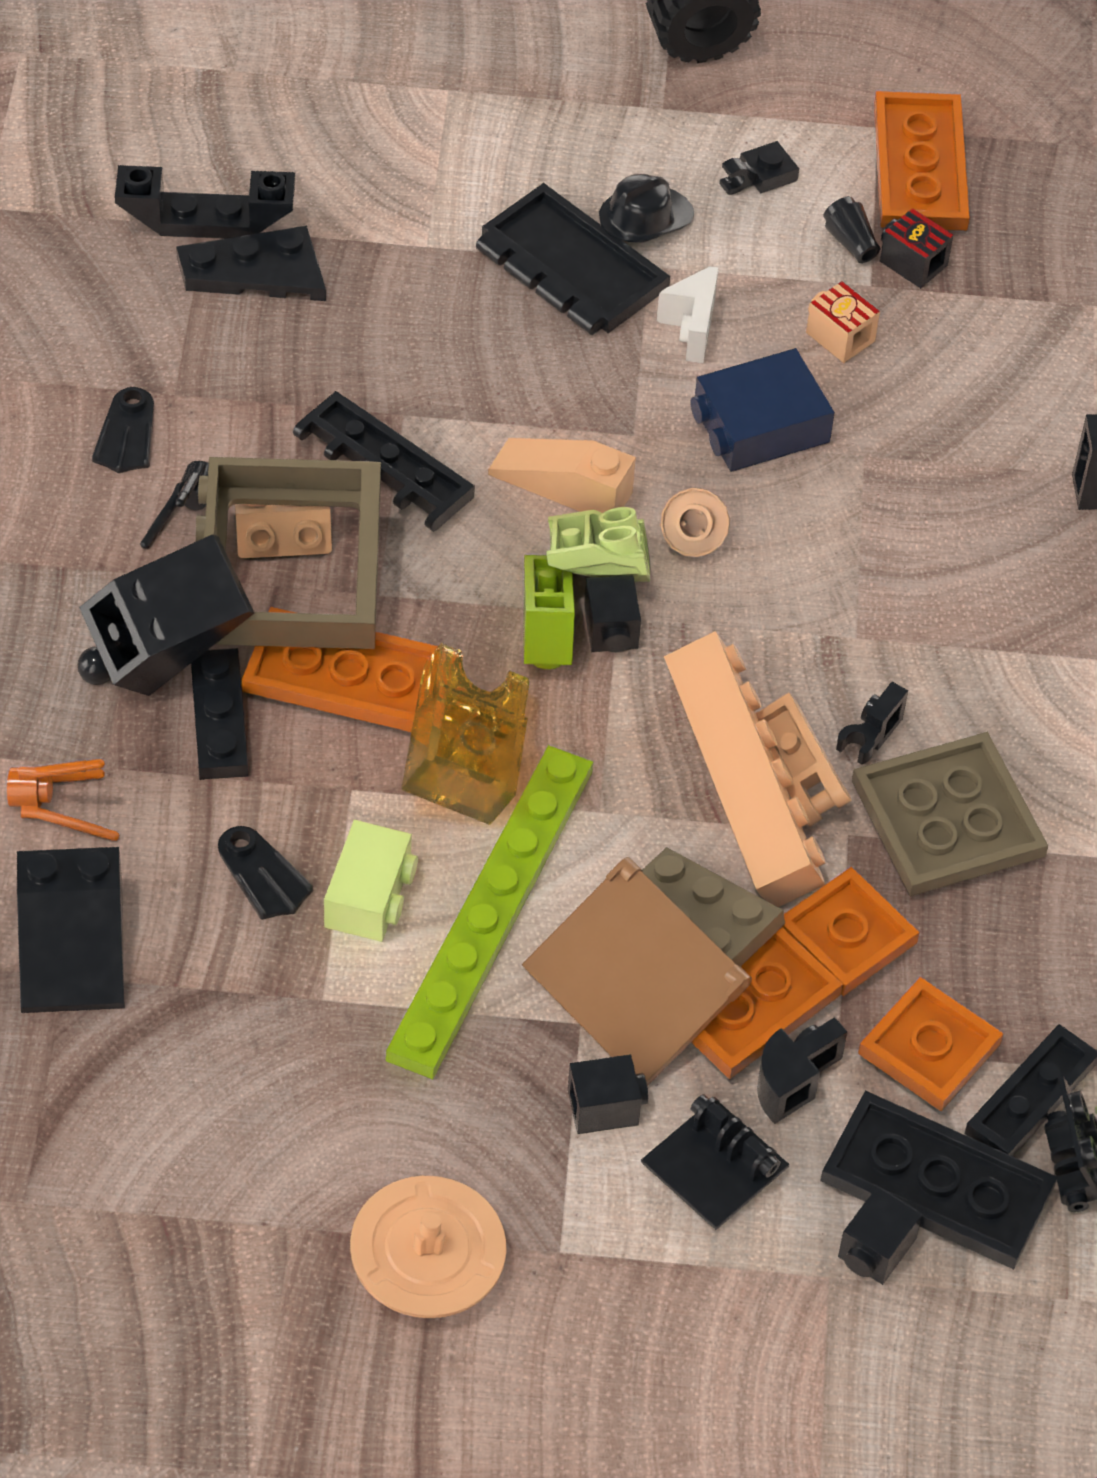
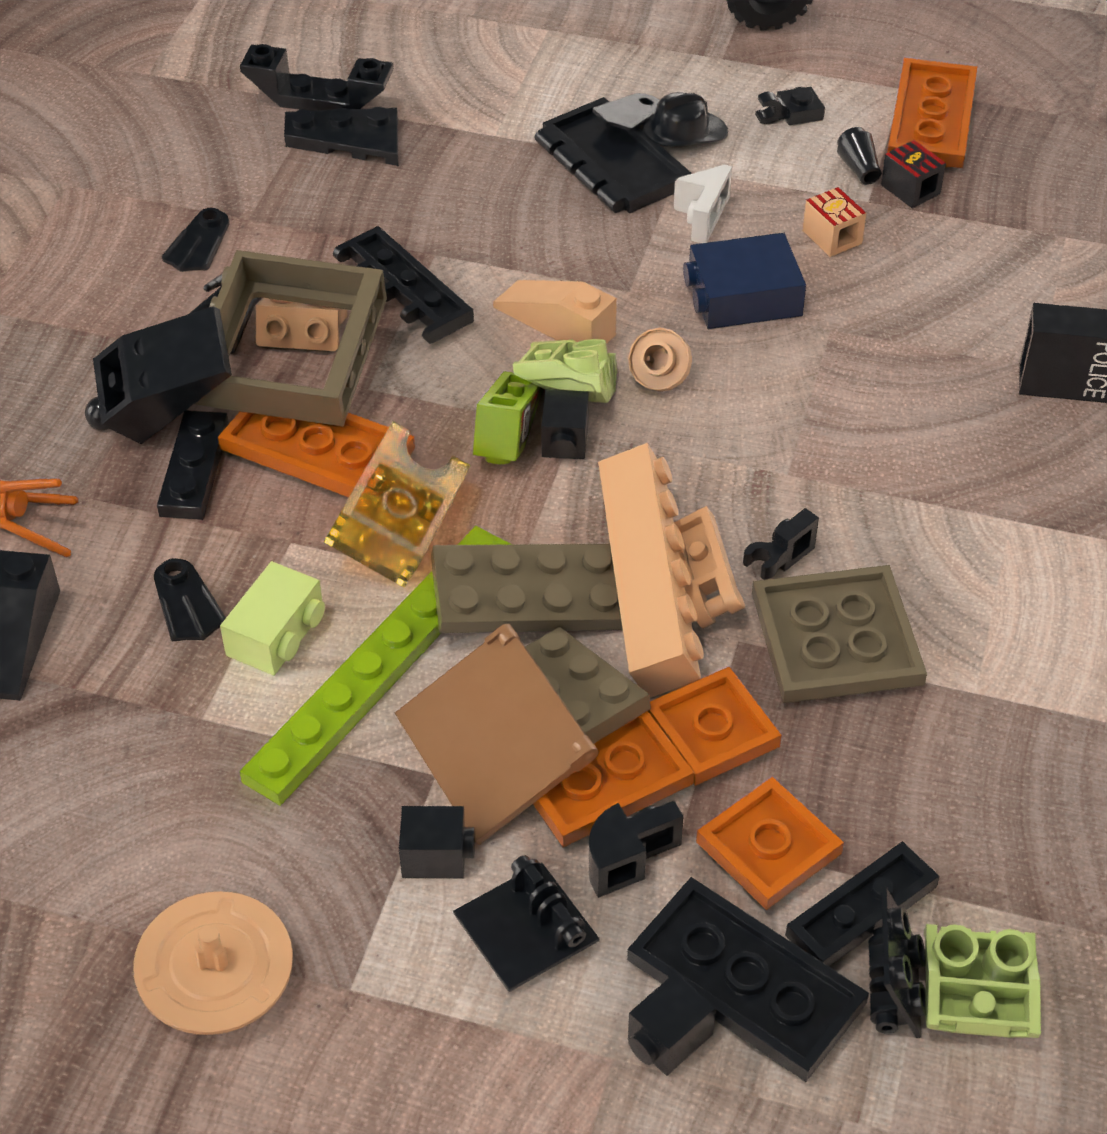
camera: 15 degrees right, 5 degrees down
none -> dark tan plate [431,544,623,633]
none -> piece [592,93,660,134]

